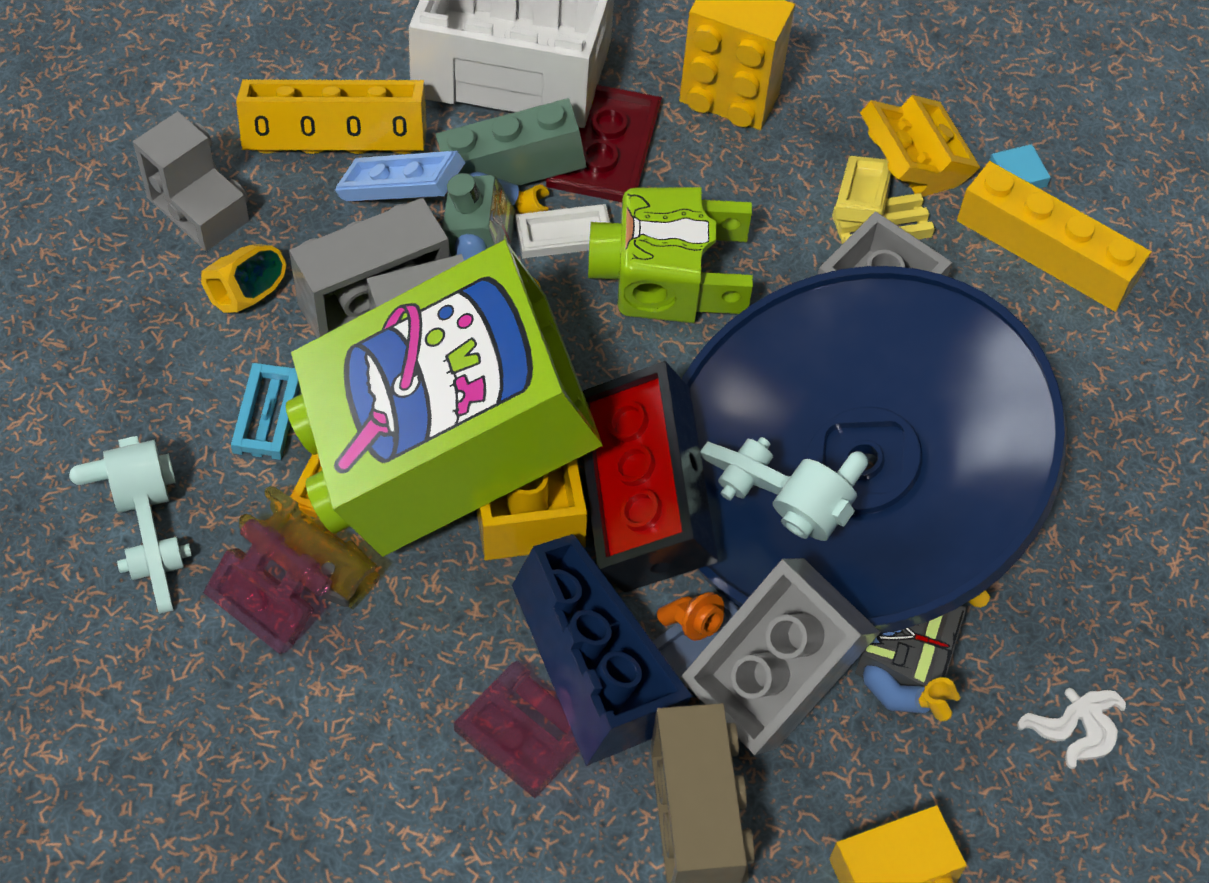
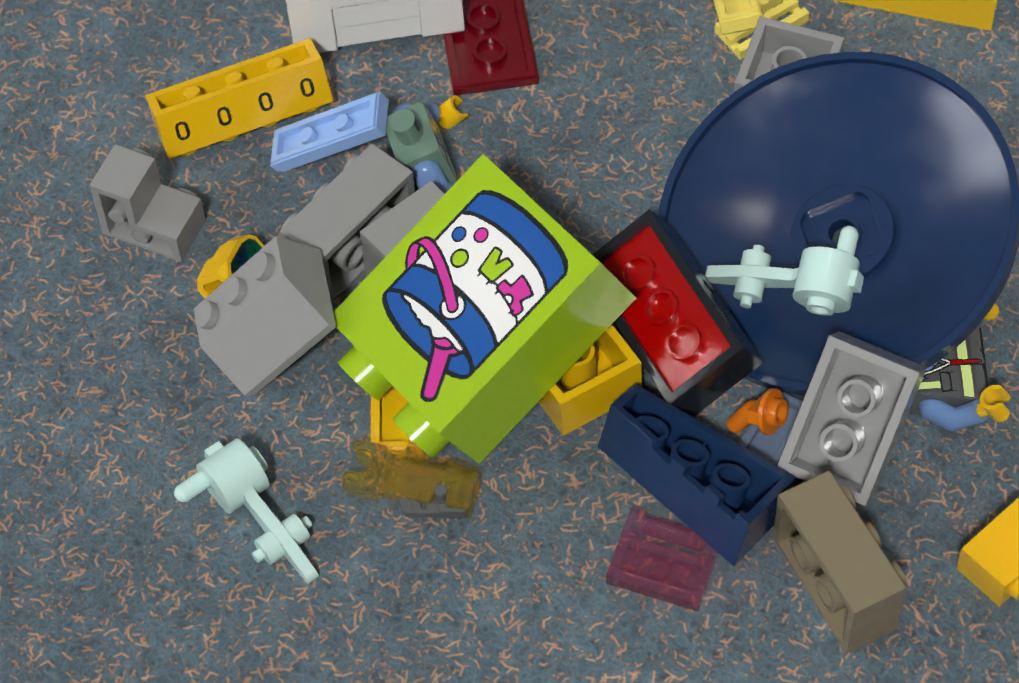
camera: 15 degrees left, 0 degrees up
clear pink plate [203,519,332,654] -> none
medium azure tile [231,363,300,460] -> none
sand green brick [435,98,586,186] -> none
white tile [515,204,610,259] -> none
lime piece [588,187,753,324] -> none
none -> light grey slope [194,236,336,396]

